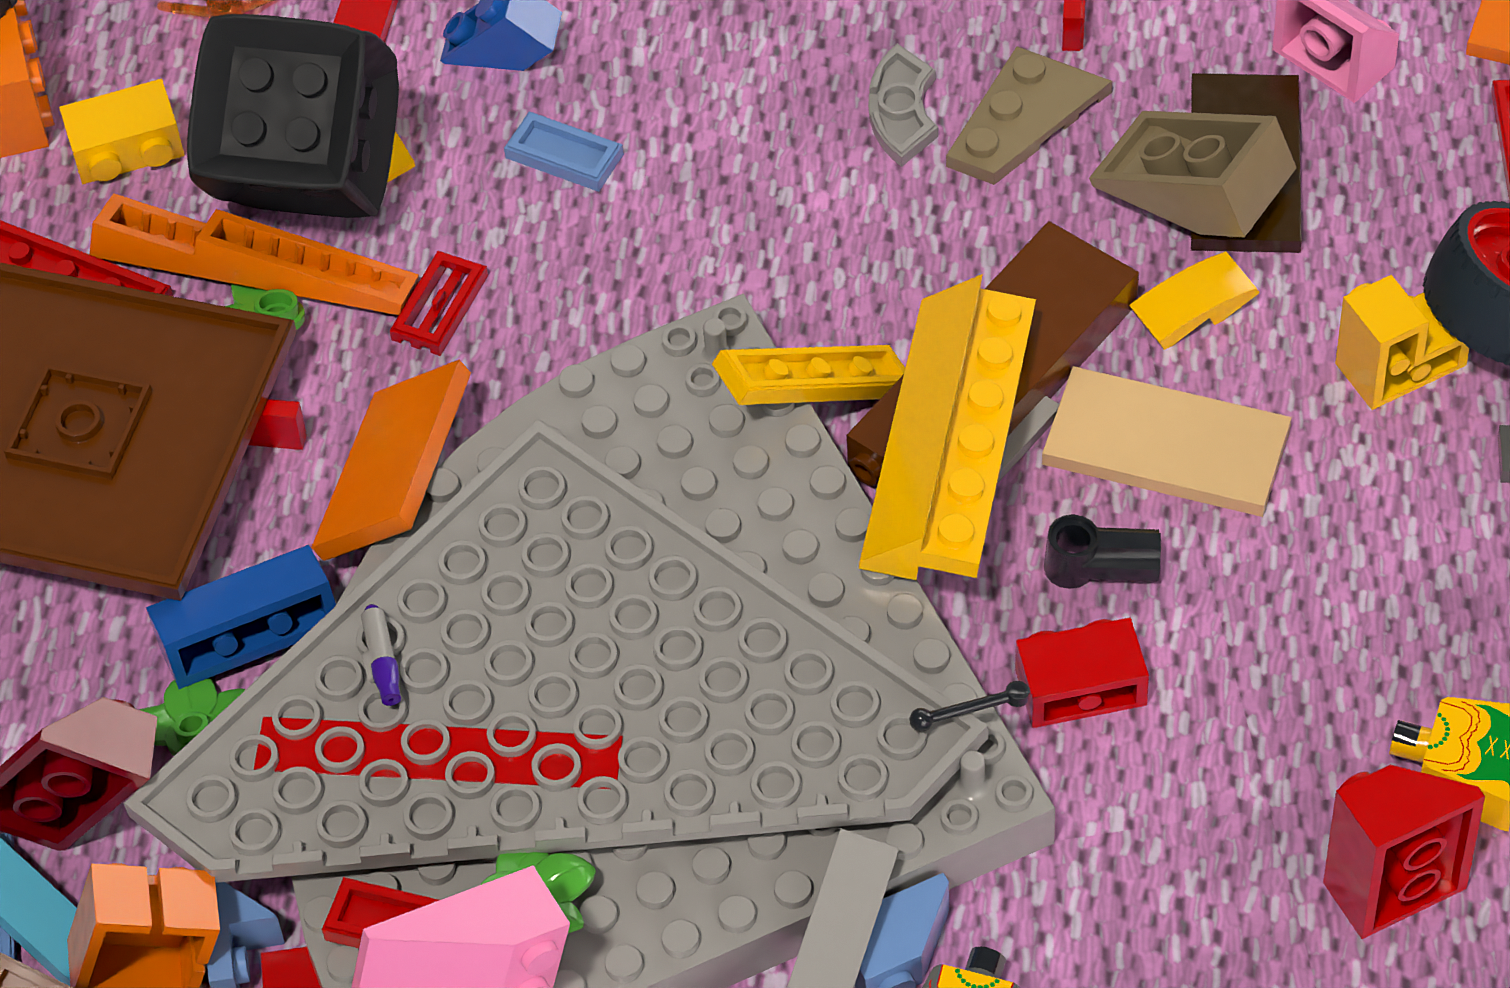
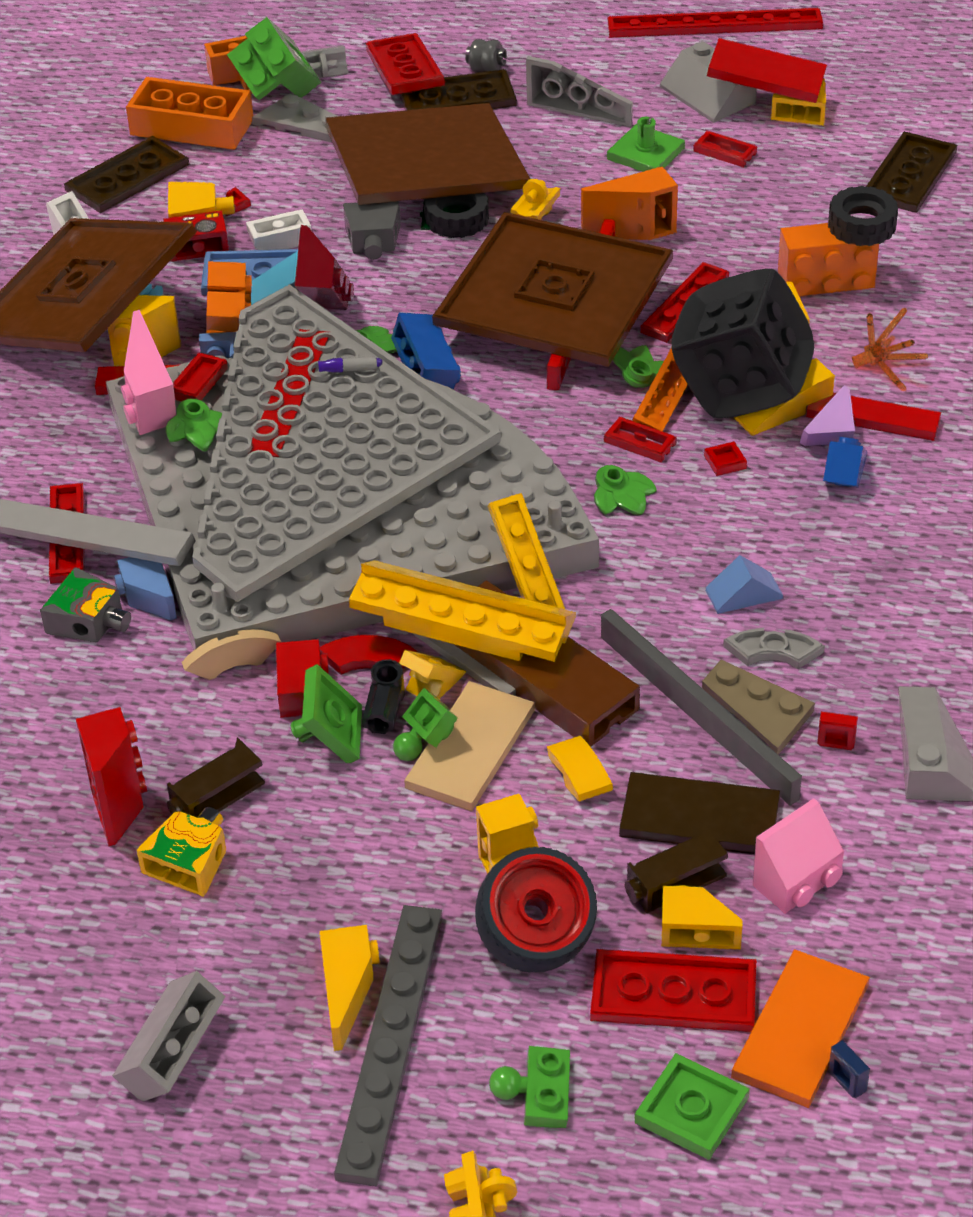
camera: 95 degrees right, 10 degrees down
orange tile [311,359,471,561] -> none
medium blue tile [504,111,624,192] -> none
black hinge [909,681,1030,732] -> none
dark tan slope [1089,111,1297,237] -> none
none -> dark brown window [167,737,265,818]
none -> tan tile [181,629,281,680]
none -> bright green tile [291,664,362,763]
none -> red tile [320,635,418,675]
none -> bright green plate [393,688,458,761]
none -> yellow slope [399,650,466,699]
none -> bright green plate [594,465,657,515]
none -> dark grey tile [601,609,802,806]
none -> dark brown window [624,824,728,913]
none -> yellow slope [661,885,743,950]
none -> red tile [704,441,747,476]
none -> medium blue slope [705,555,783,614]
none -> lavender slope [800,385,855,446]

